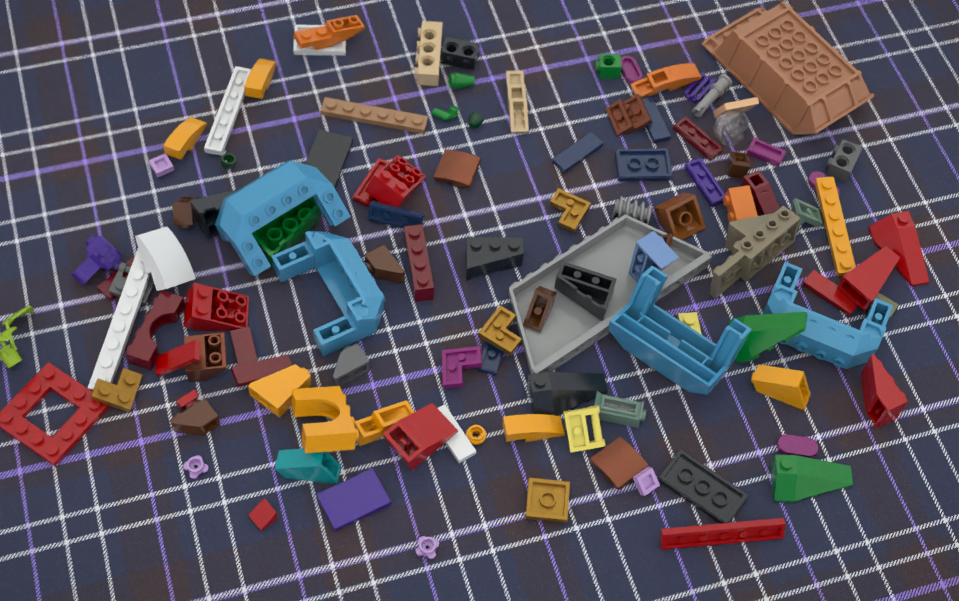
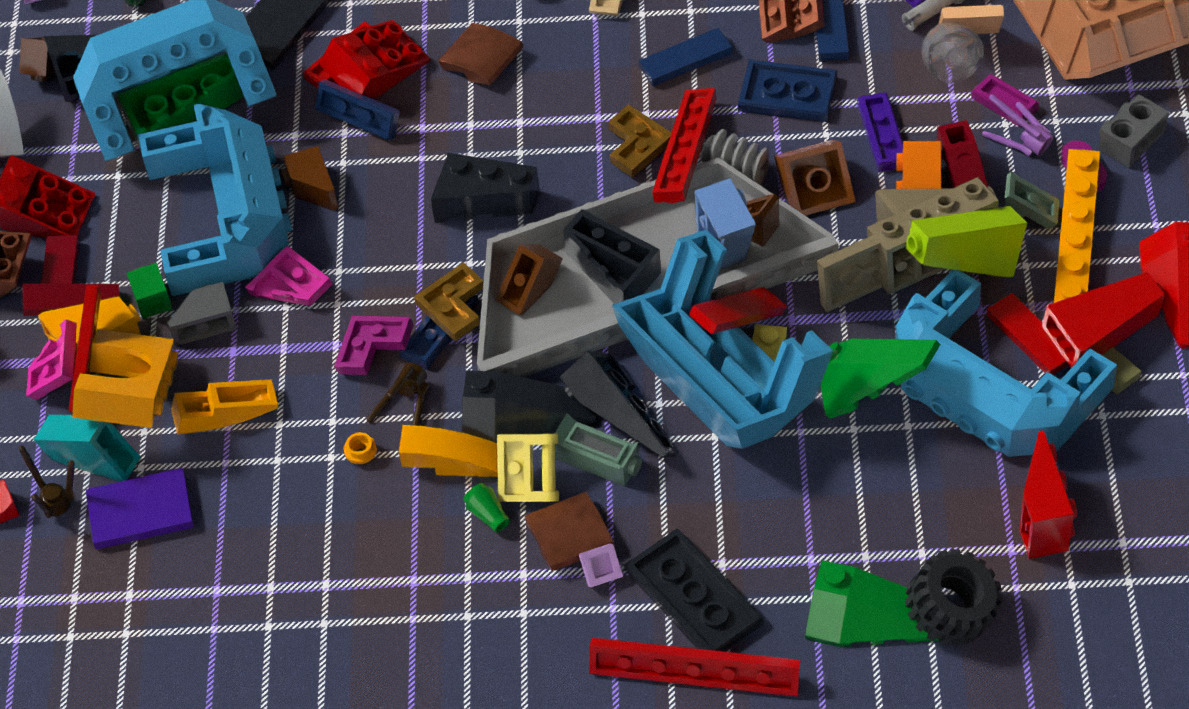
camera: 25 degrees right, 5 degrees down
red slope [383,403,458,470] -> none
dark red arch [404,224,434,302] -> none
lavender plate [416,536,439,559] -> none
white tile [438,404,476,463] -> none
pearl gold plate [525,478,570,523] -> none
dark red tile [673,116,723,161] -> none
reddish brown slope [728,151,751,179] -> none
light orange slope [751,364,811,410] -> none
magenta tile [777,434,818,458] -> none
none -> dark brown plant [18,445,75,518]
none -> dark pink wing [26,319,77,400]
none -> red tile [68,284,102,415]
none -> green brick [127,263,172,319]
none -> dark pink wing [245,246,332,306]
none -> dark brown plant [366,363,430,426]
none -> green cone [463,483,510,533]
none -> black wedge [560,351,678,457]
none -> red plate [652,88,717,204]
none -> red tile [689,287,787,334]
none -> black tyre [905,549,1003,646]
none -> lime slope [906,206,1027,278]
none -> medium lavender plant [982,95,1054,157]

